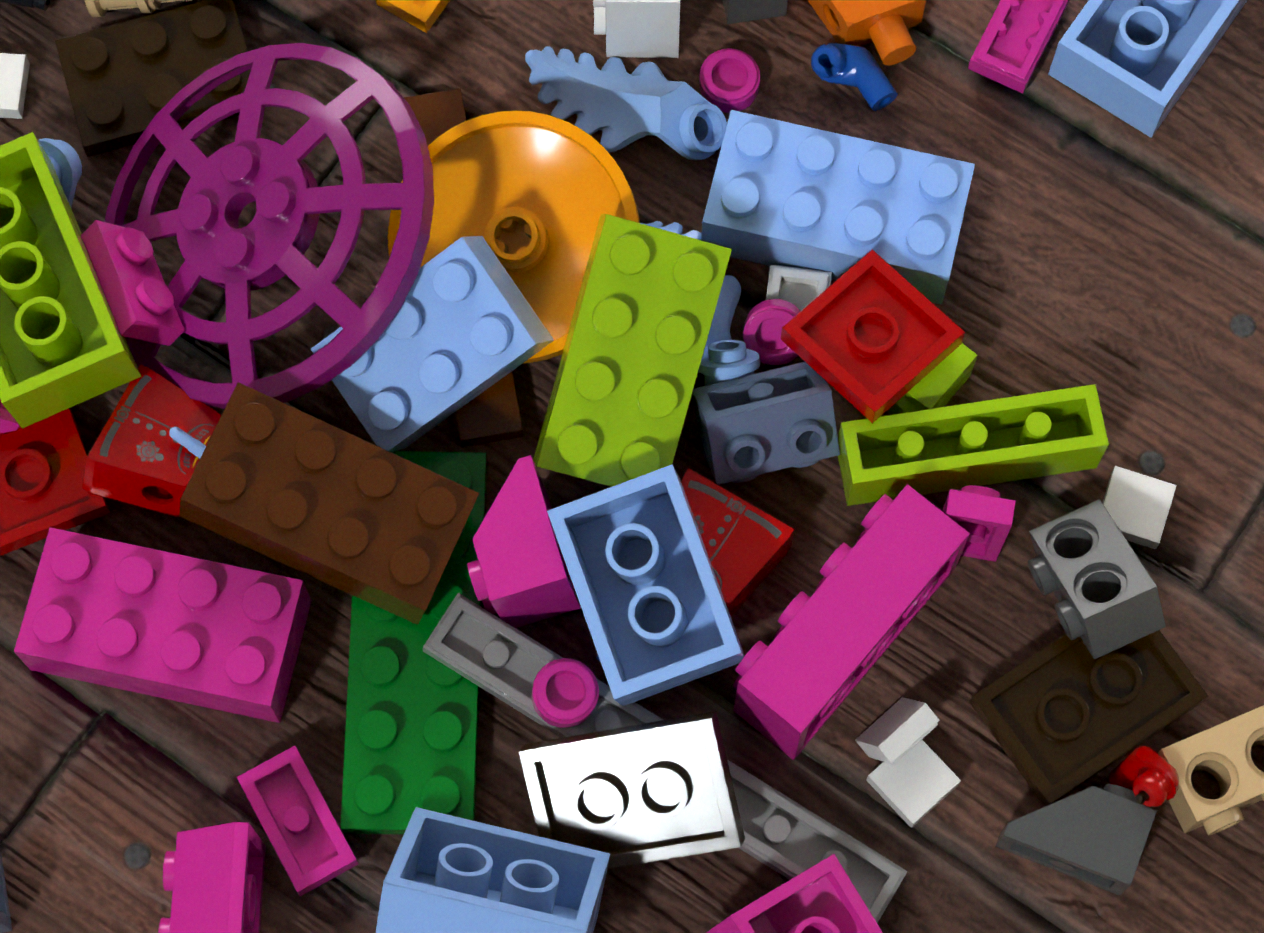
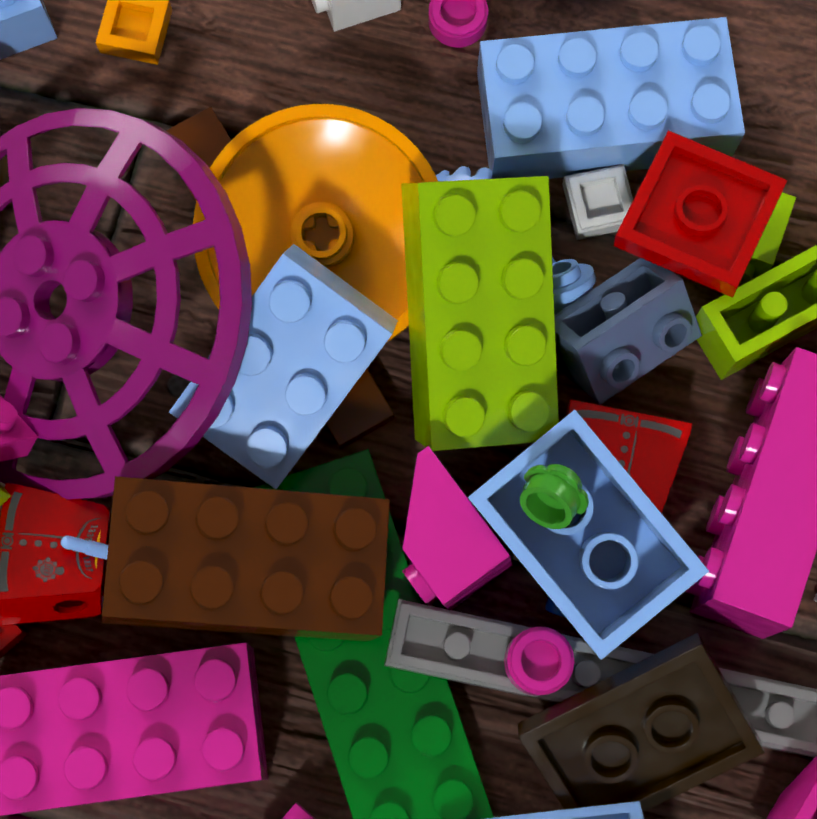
camera: 20 degrees left, 5 degrees up
light blue plant [525,46,727,160] -> none
dark pink tile [743,299,801,365] -> none
none -> bright green plate [520,464,589,529]

